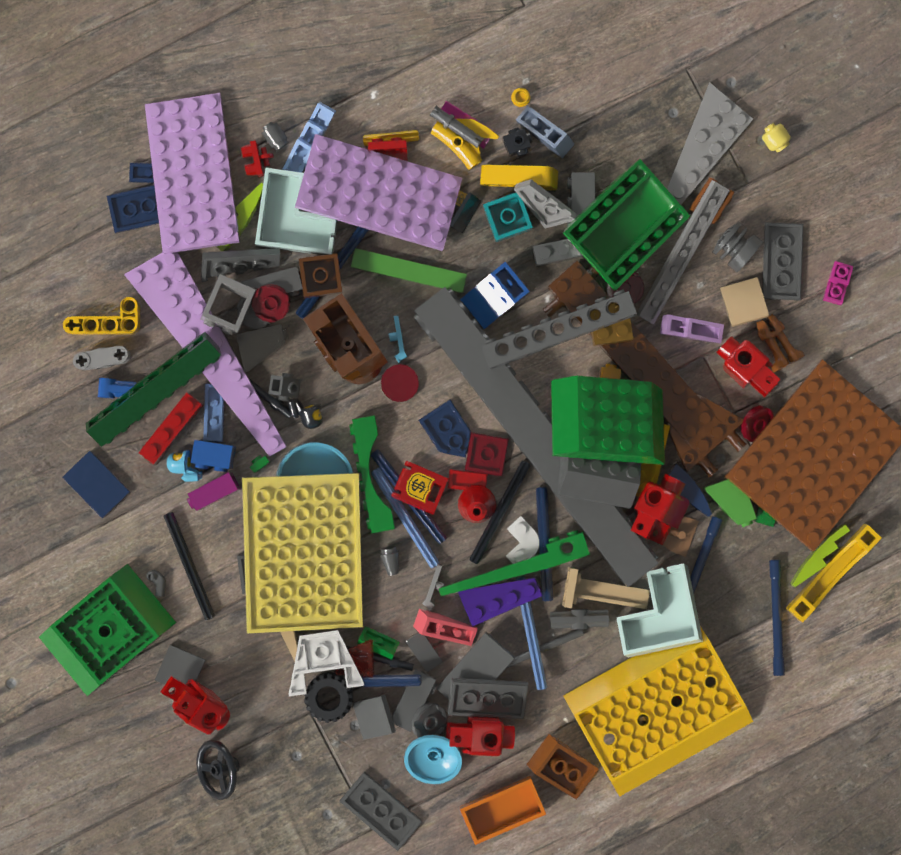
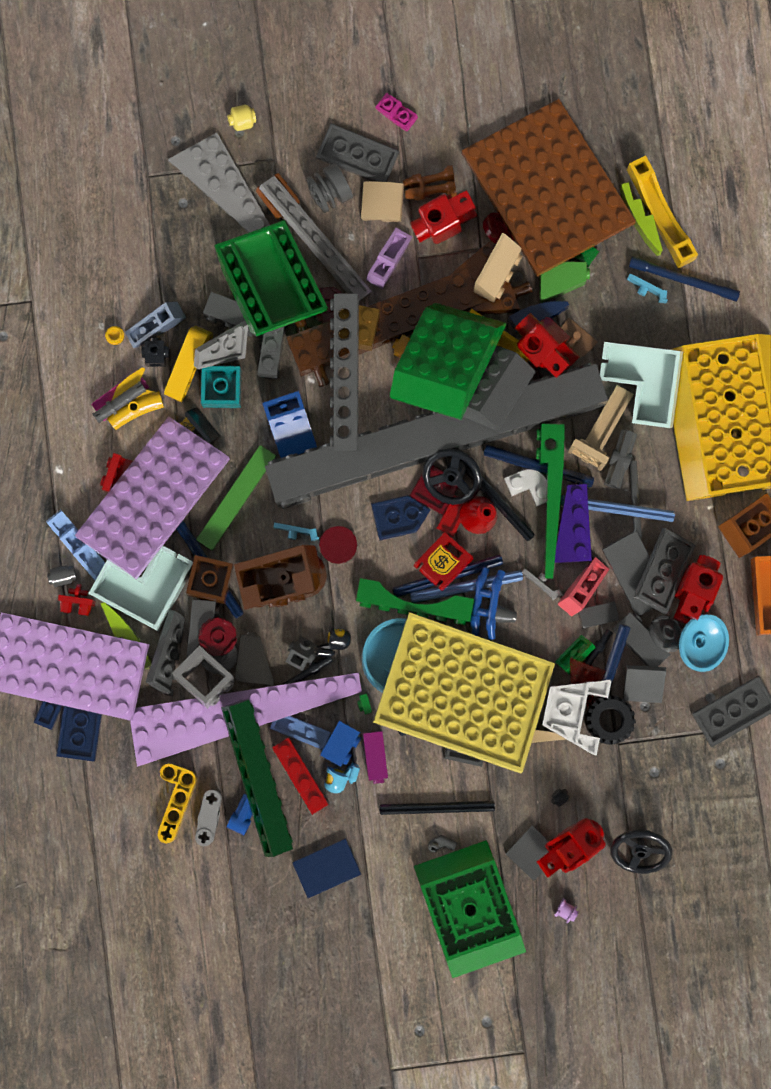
camera: 70 degrees left, 5 degrees down
yellow axle [363,130,419,146] -> none
dark blue piece [690,516,723,594] -> none
none -> black piece [422,448,482,505]
none -> blue piece [470,567,505,640]
none -> tan slope [474,233,523,303]
none -> black plate [551,789,570,807]
none -> lavender brick [554,898,579,923]
none -> medium azure piece [627,274,668,303]

